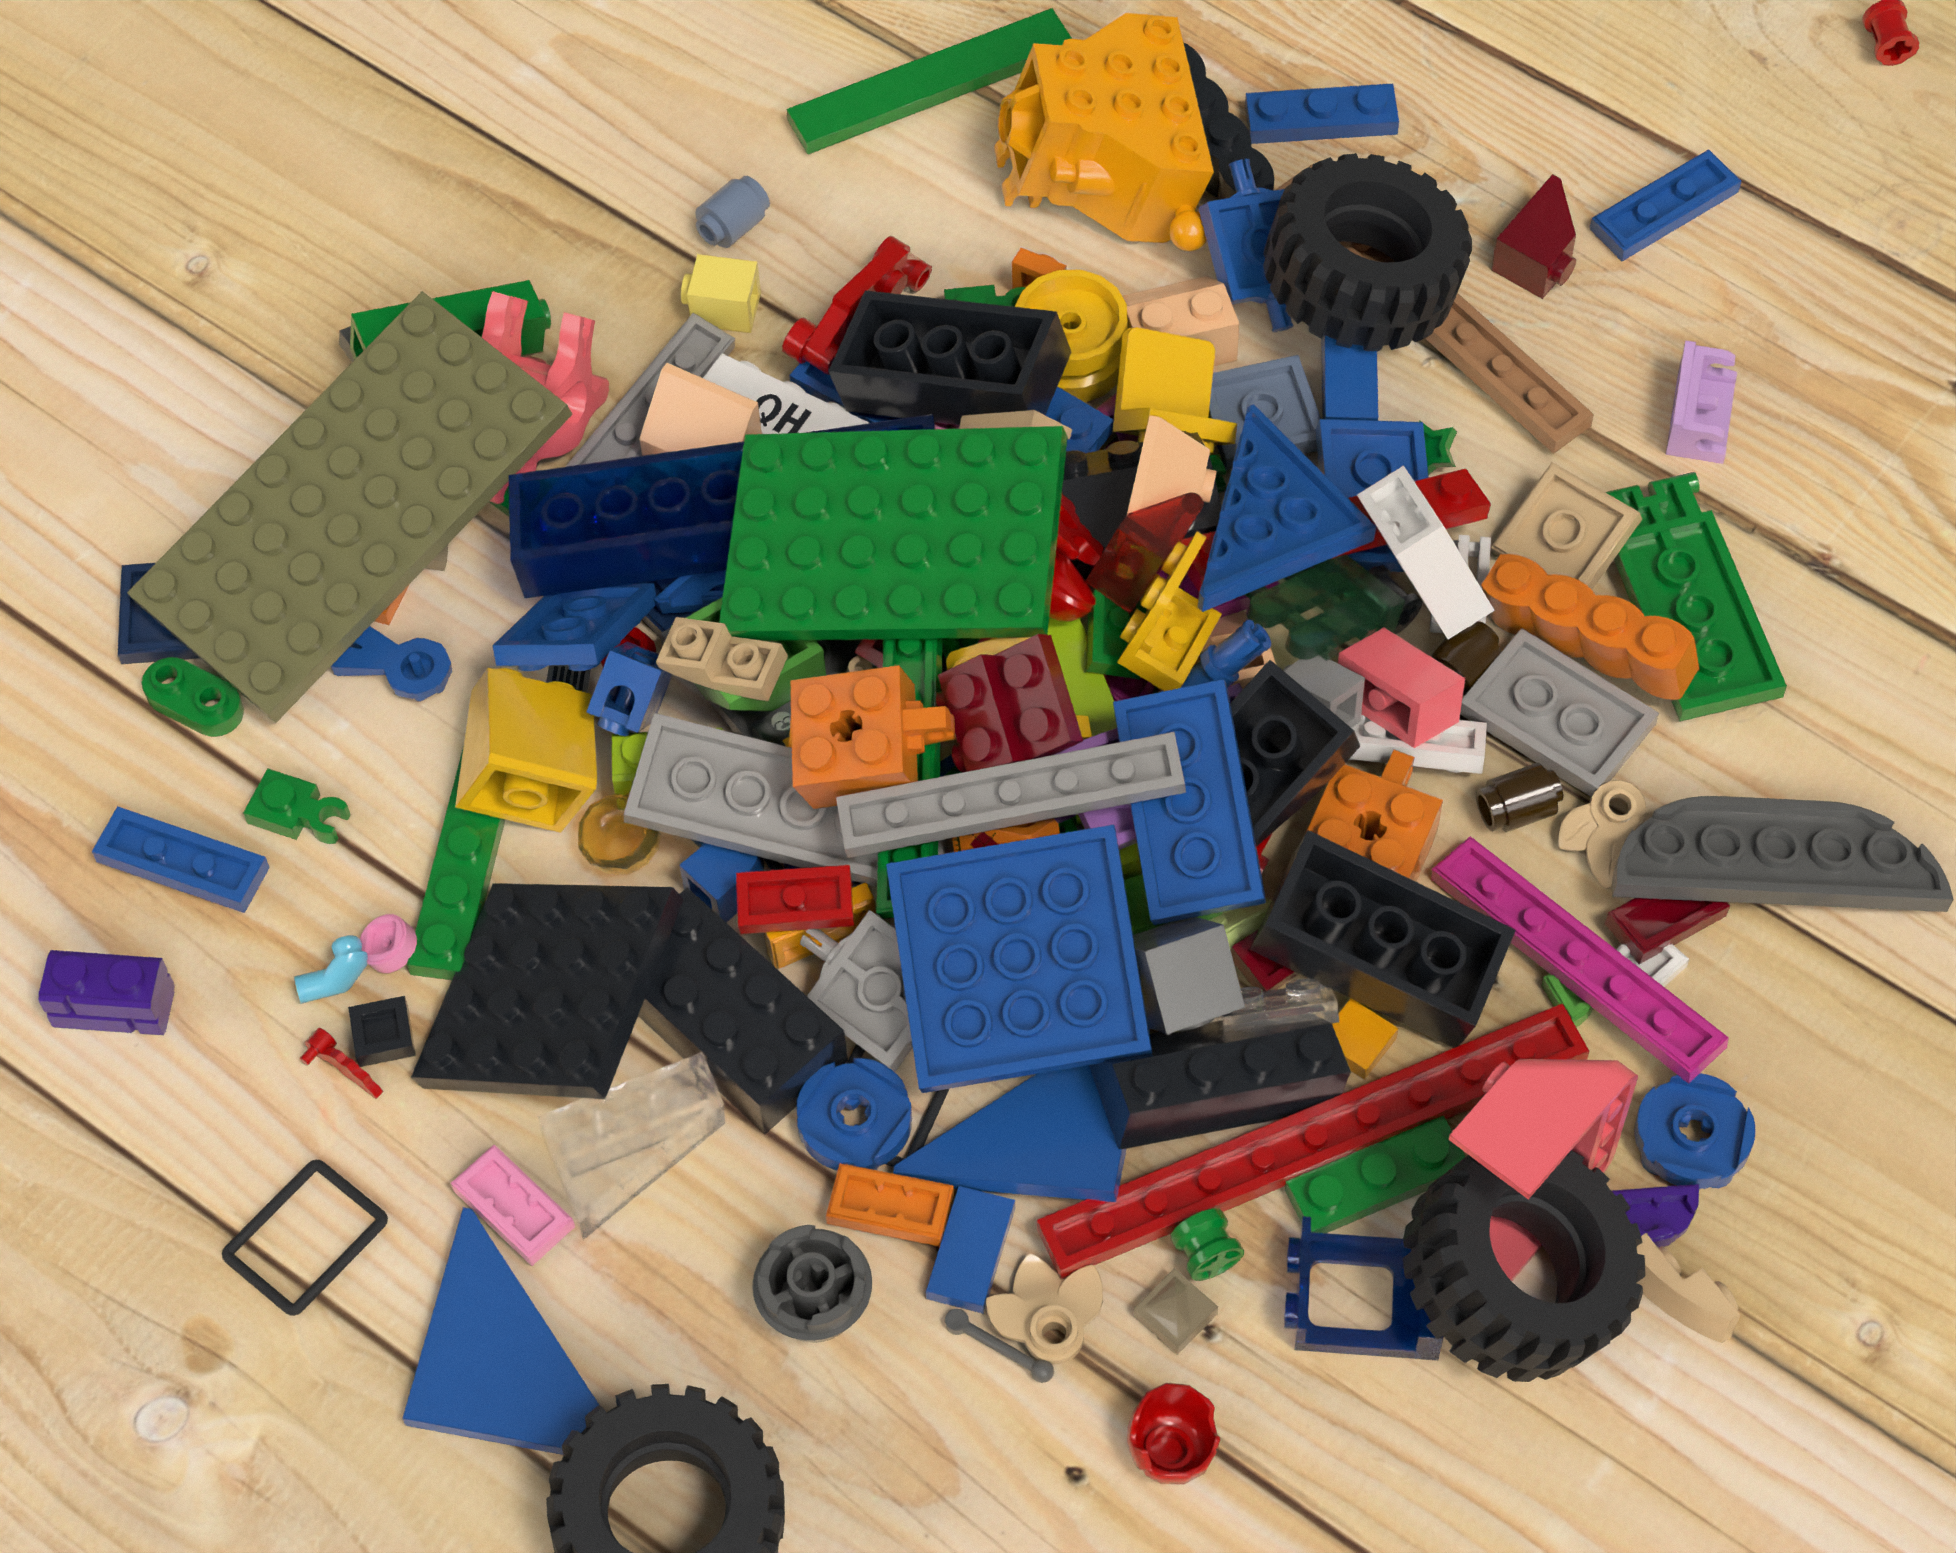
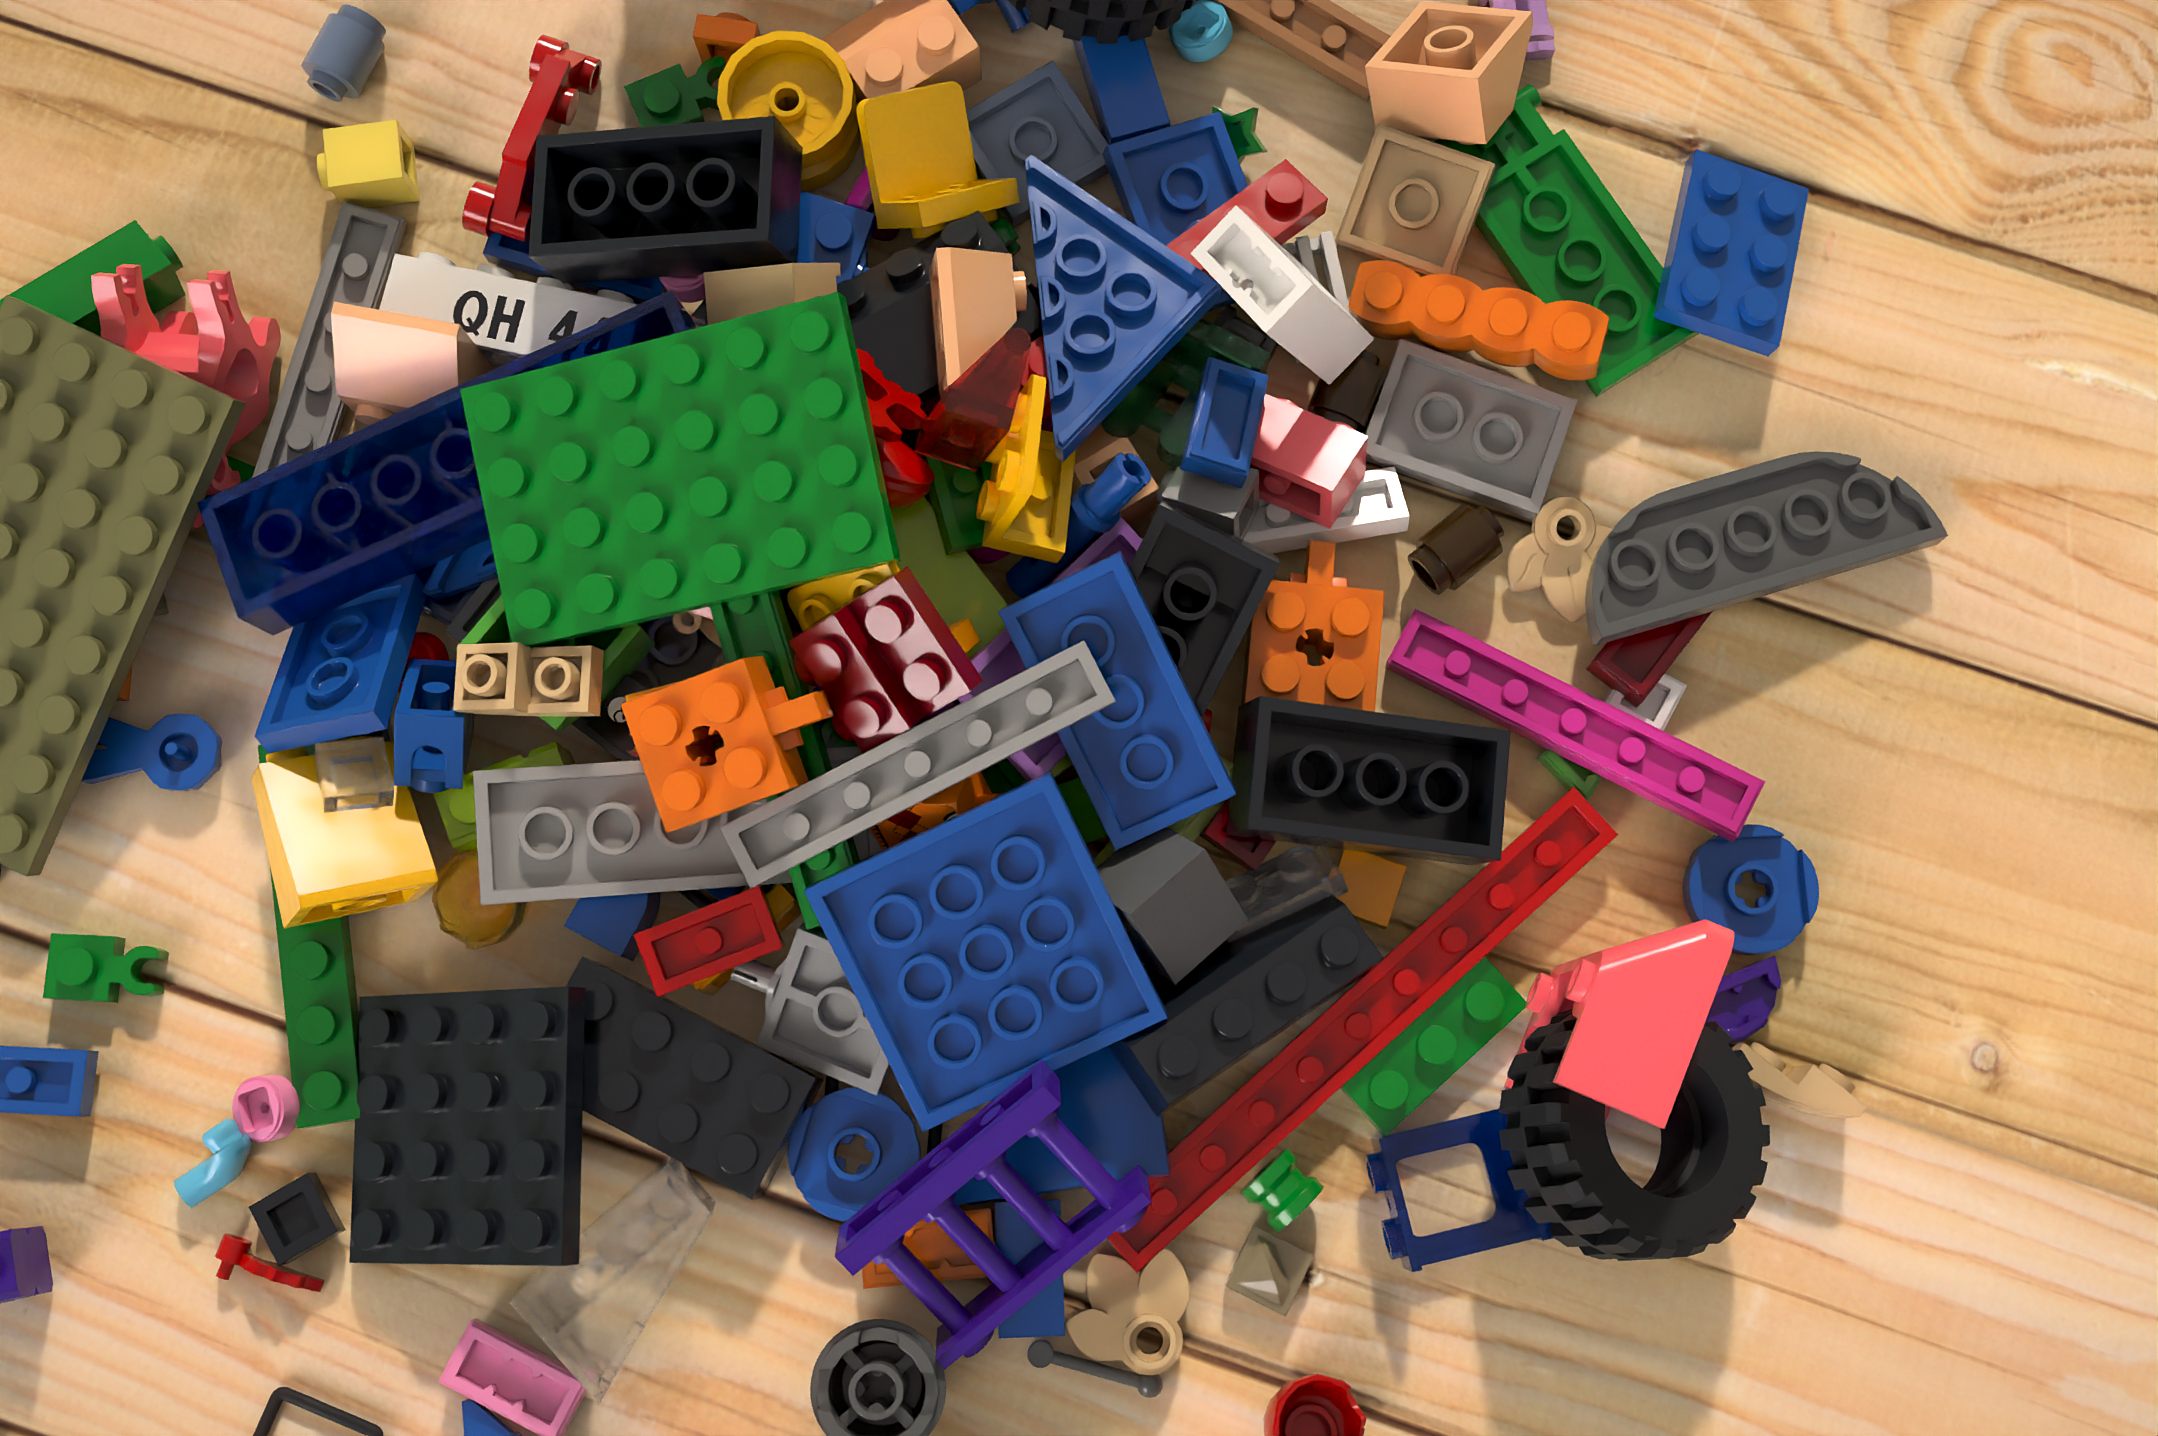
camera: 20 degrees left, 20 degrees up
none -> clear tile [314,737,395,813]
none -> dark purple fence [835,1060,1152,1370]
none -> medium azure tile [1169,0,1233,62]
none -> blue tile [1180,356,1269,488]
none -> light nougat slope [1365,1,1533,145]
none -> blue plate [1653,149,1809,357]

